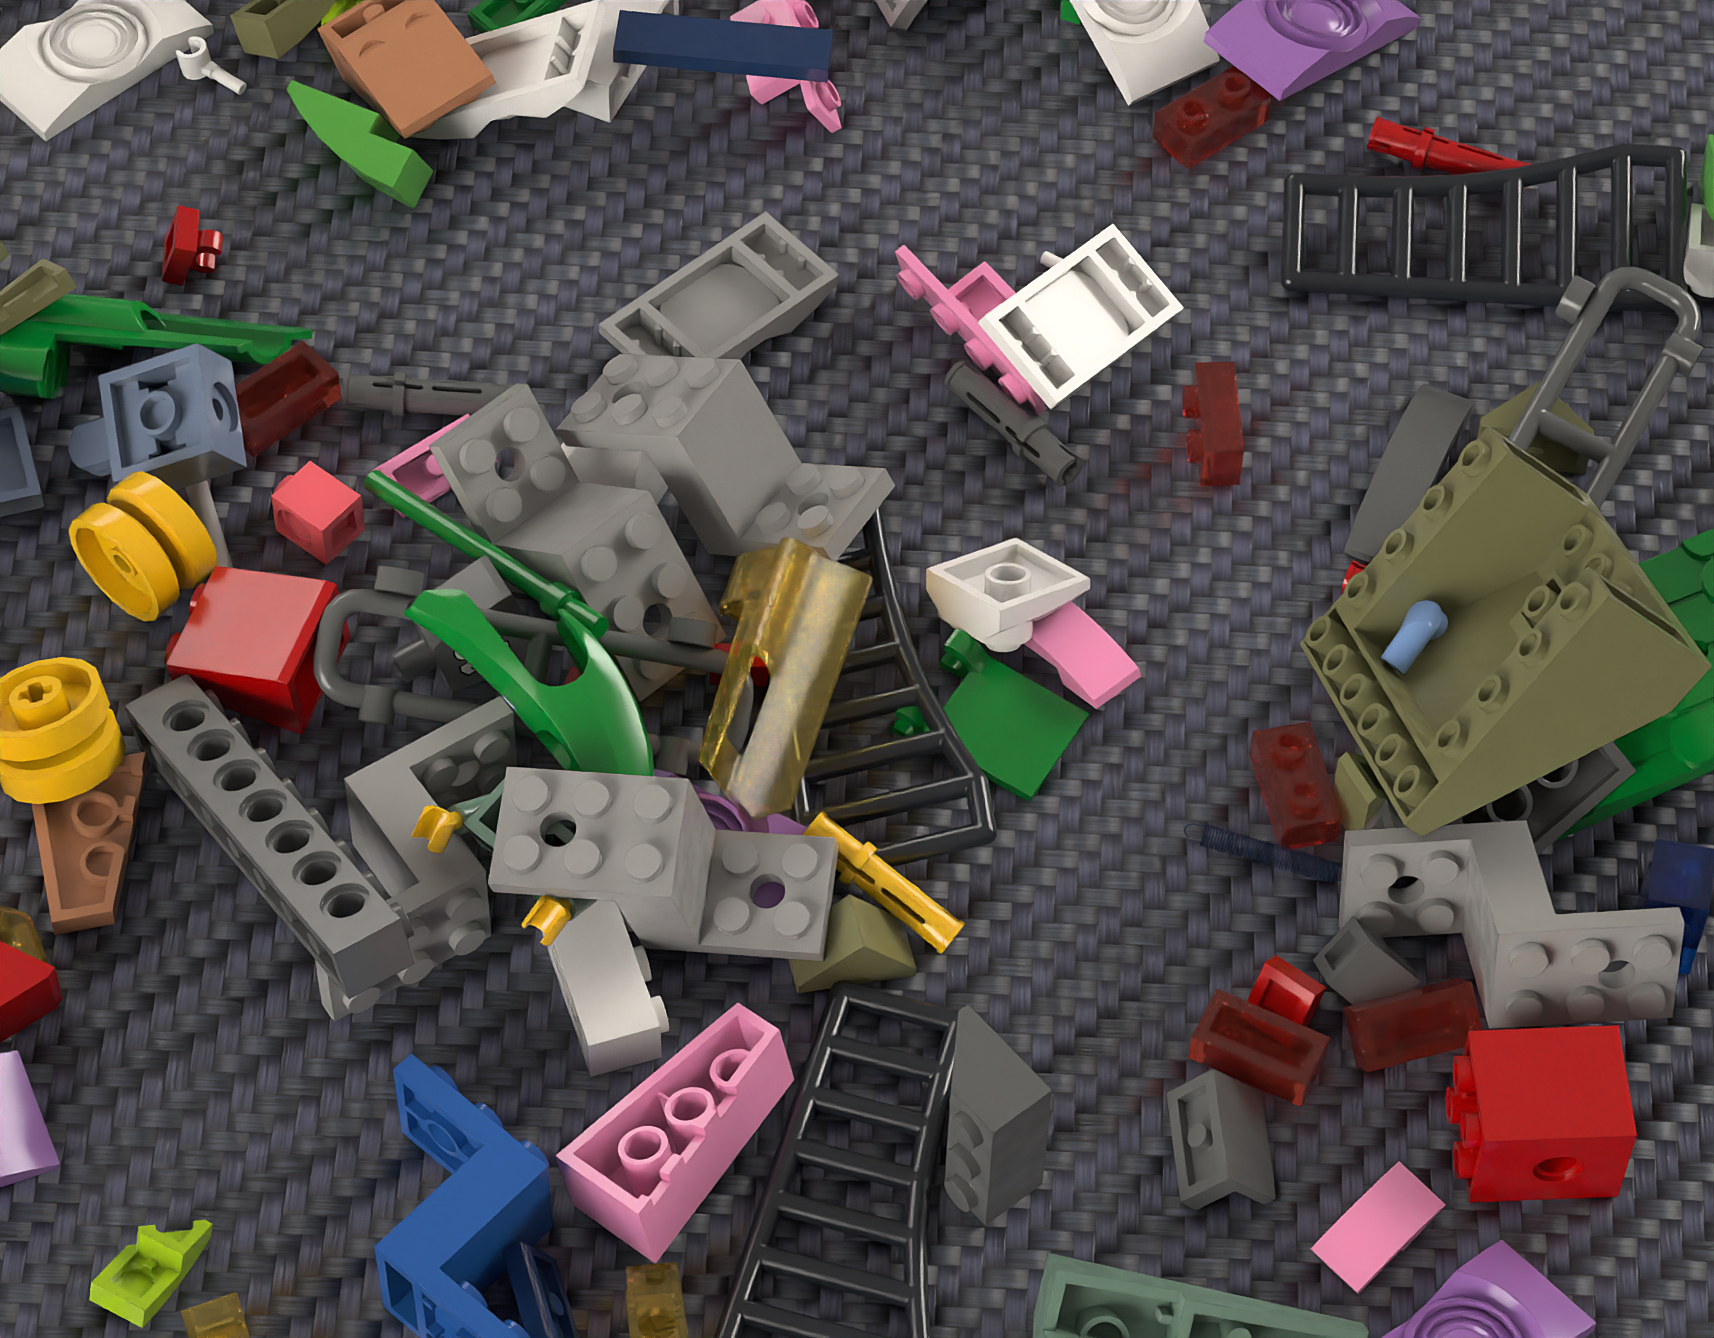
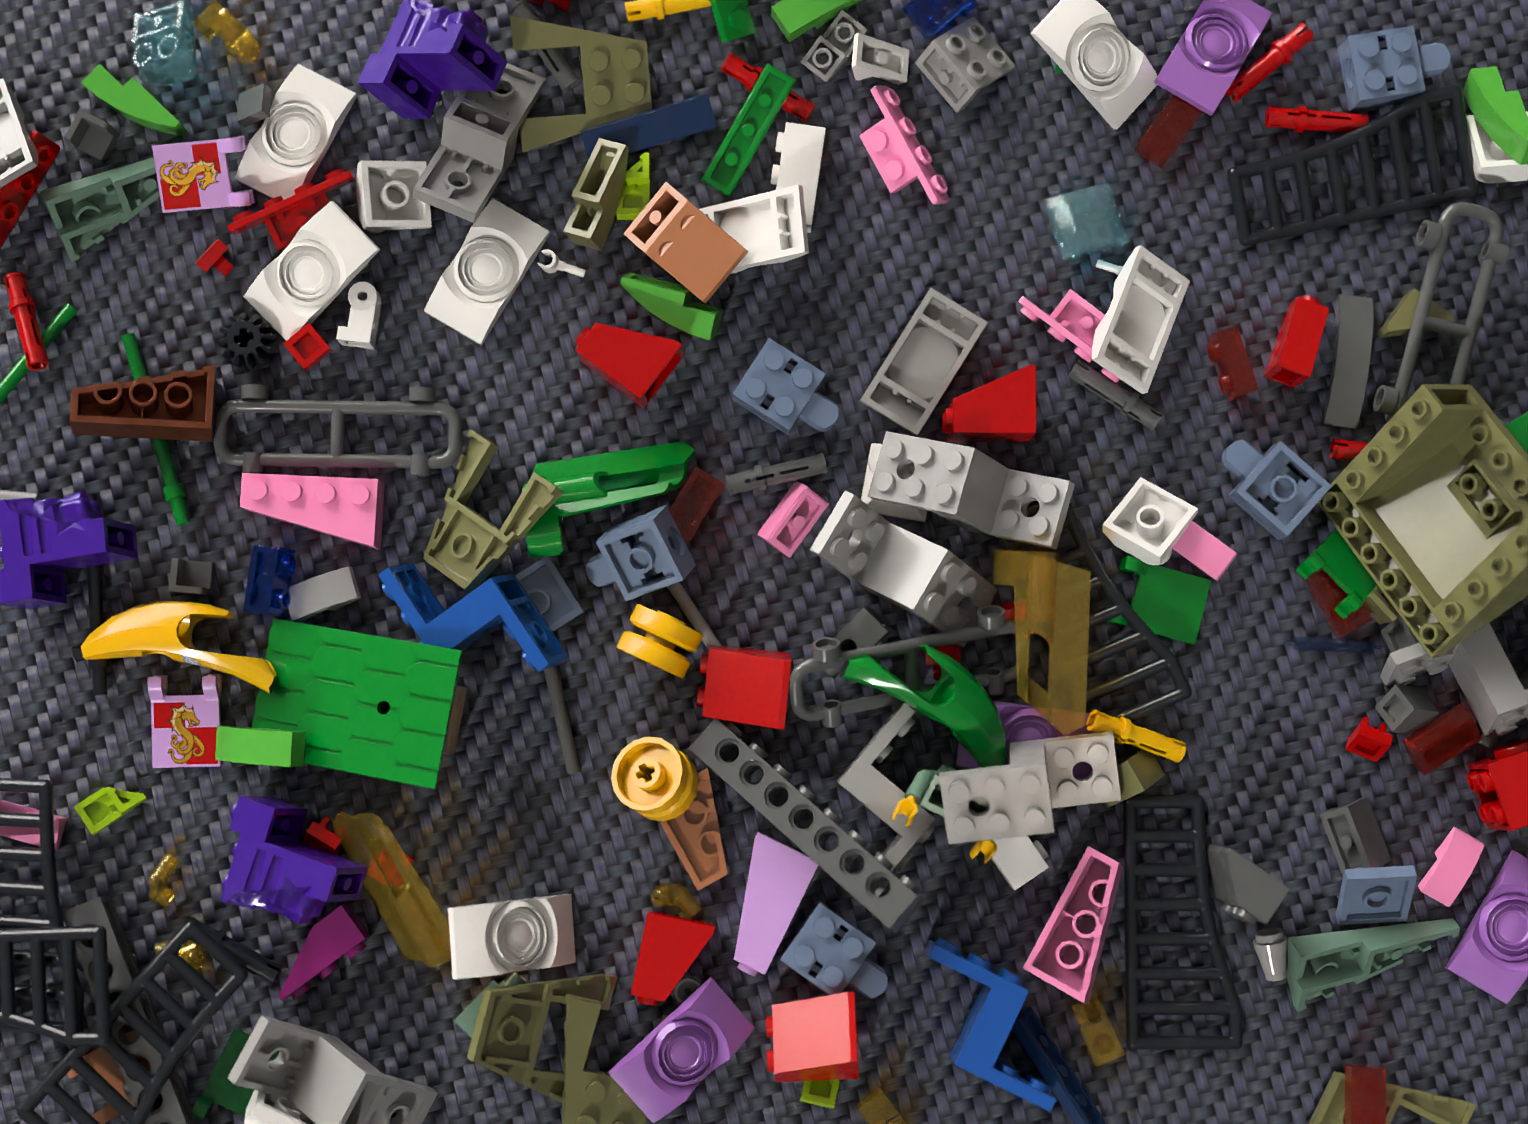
camera: 15 degrees left, 30 degrees up
red tile [161,205,223,286] -> none
coral brick [271,461,365,565] -> none
green bar [364,470,609,639] -> none
dark blue tile [613,10,833,83] -> none
clear red piece [1188,989,1330,1107] -> none
medium blue arm [1380,600,1448,675] -> none
none -> red slope [575,323,684,409]
none -> sand blue brick [732,338,838,436]
none -> lavender slope [734,831,818,977]
none -> slope [766,992,859,1082]
none -> sand blue brick [780,900,888,998]
none -> red slope [942,365,1036,443]
none -> clear light blue slope [1044,183,1130,262]
none -> sand blue brick [1221,440,1332,540]
none -> red pin [1226,23,1314,102]
none -> light grey cone [1253,928,1287,981]
none -> red slope [1263,295,1329,388]
none -> green flag [1296,528,1377,620]
none -> sand blue plate [1336,865,1417,925]
none -> sand blue brick [1338,26,1451,112]

